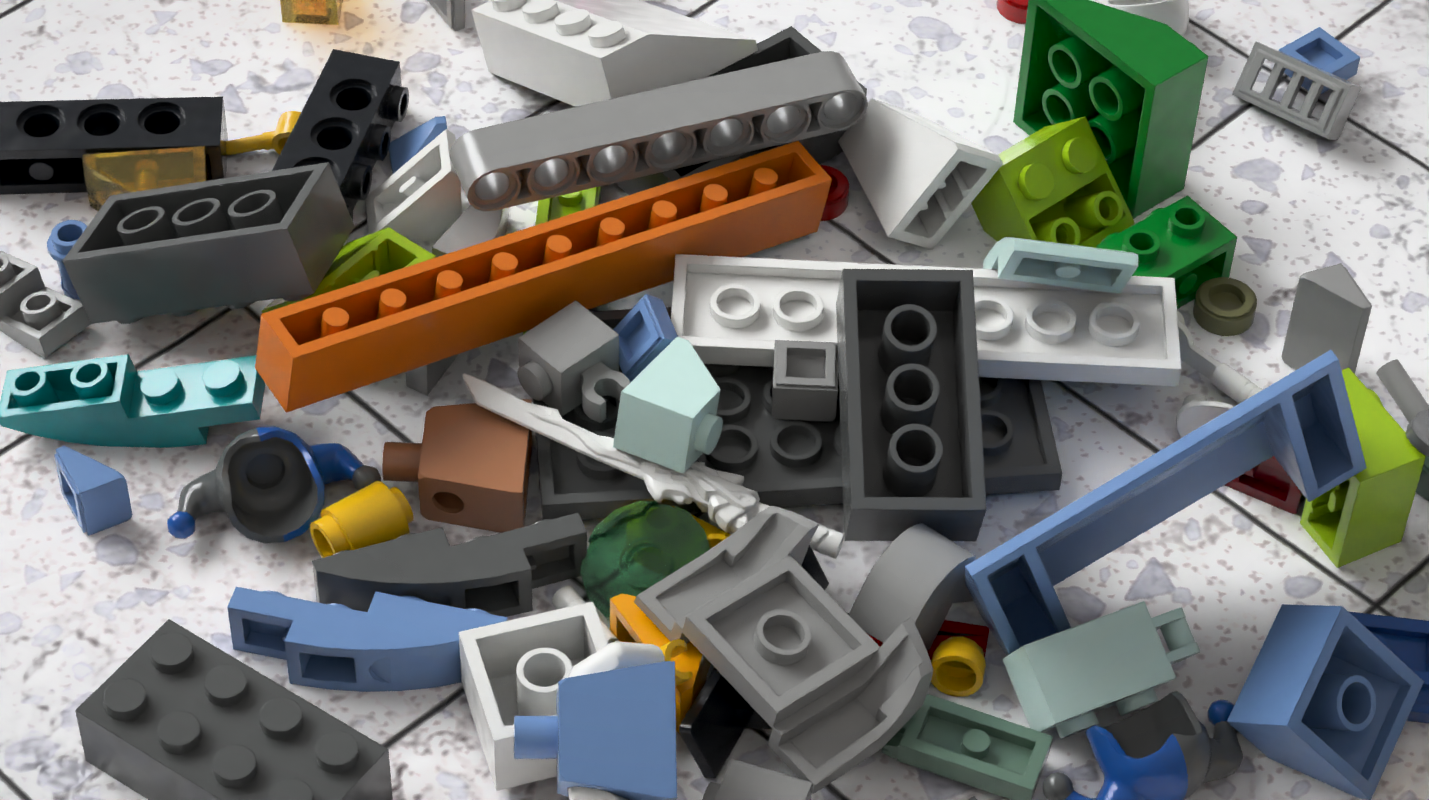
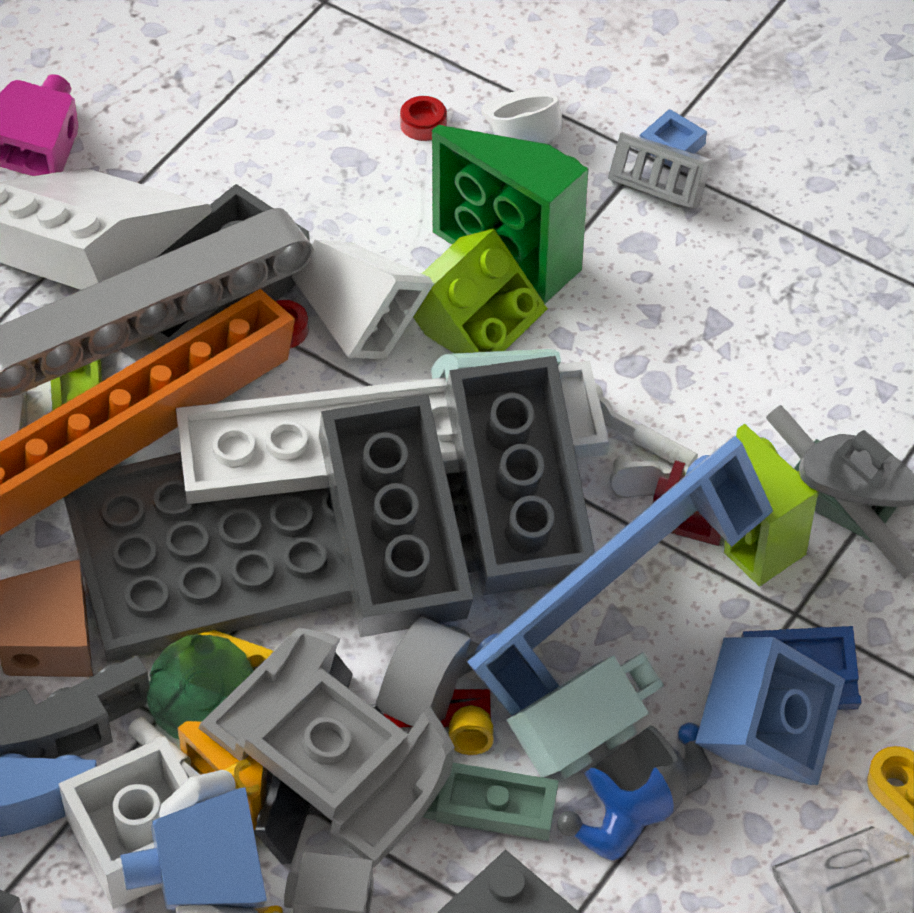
camera: 10 degrees left, 5 degrees up
white sword [463,374,845,559] -> none
light grey brick [517,300,631,423] -> none
medium blue tile [613,294,678,382] -> none
light aqua slope [613,336,723,474] -> none
light grey slope [771,340,838,421] -> none
green brick [1096,195,1237,309] -> none
olive tile [1193,277,1257,336] -> none
light grey slope [1281,263,1372,374] -> none
none -> dark grey brick [445,356,595,595]

